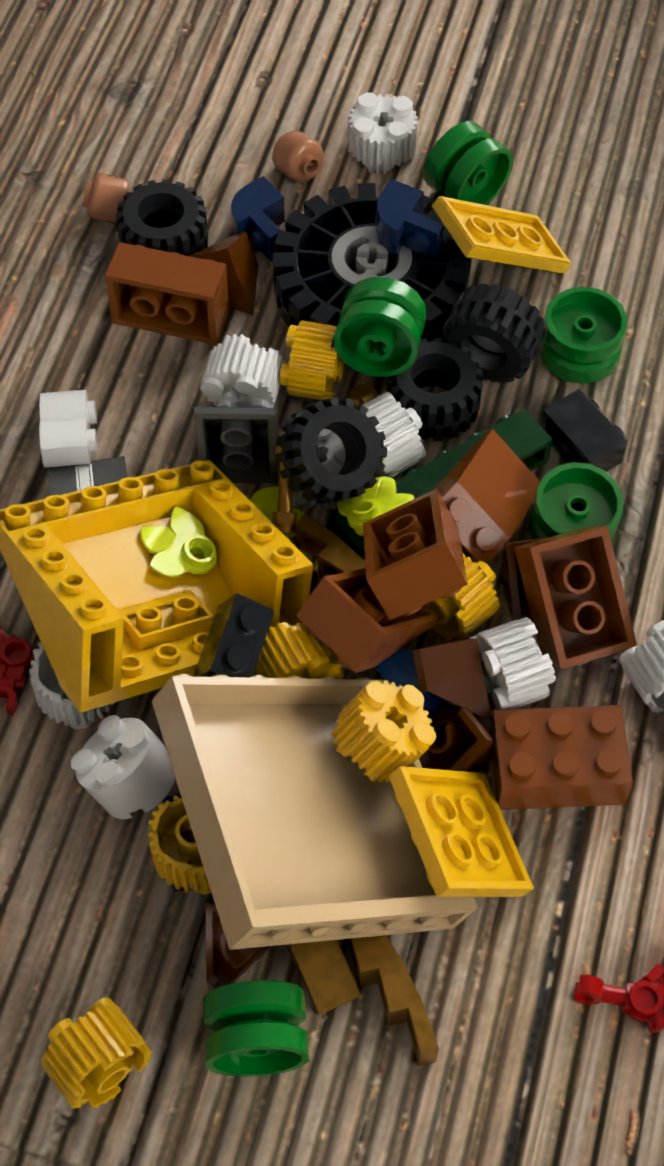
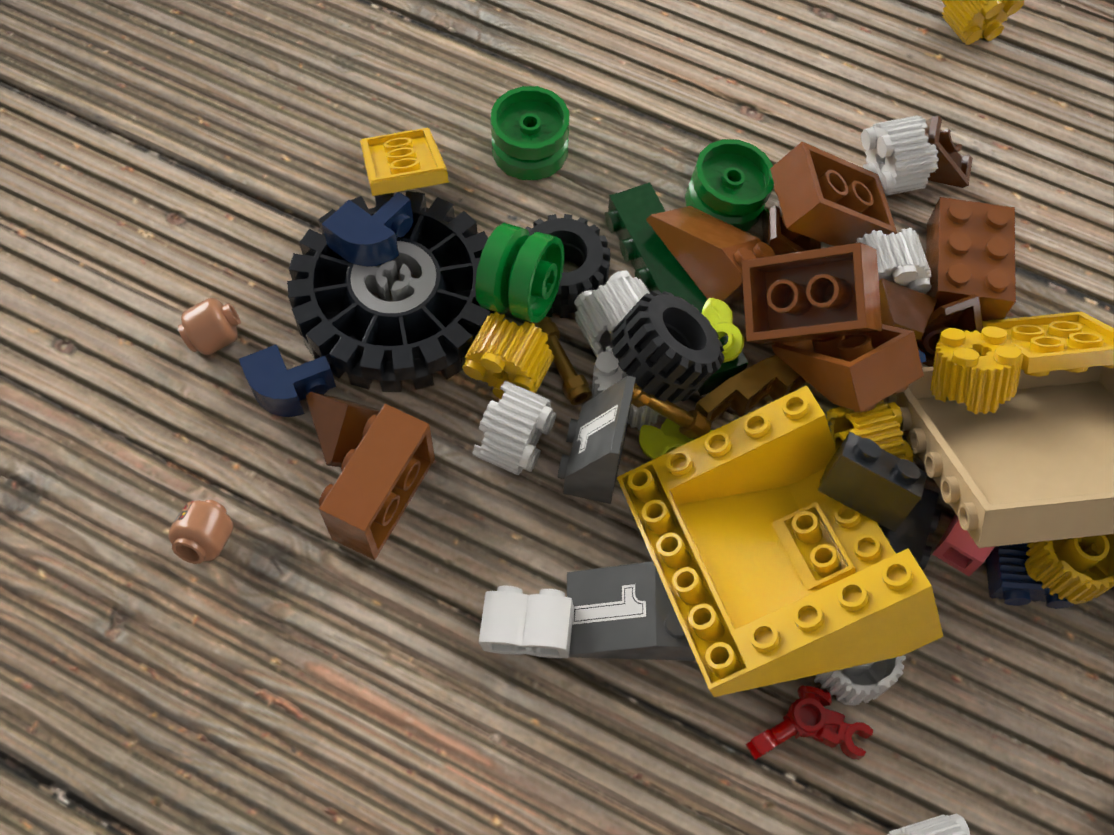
camera: 80 degrees left, 5 degrees up
white brick [70,715,175,819] -> none
black tyre [116,179,208,256] -> none
neon yellow plate [140,506,217,577] -> none
white brick [348,92,418,174] -> none
green wheel [423,120,514,205] -> none
black tyre [441,283,545,383] -> none
black brick [540,389,628,472] -> none

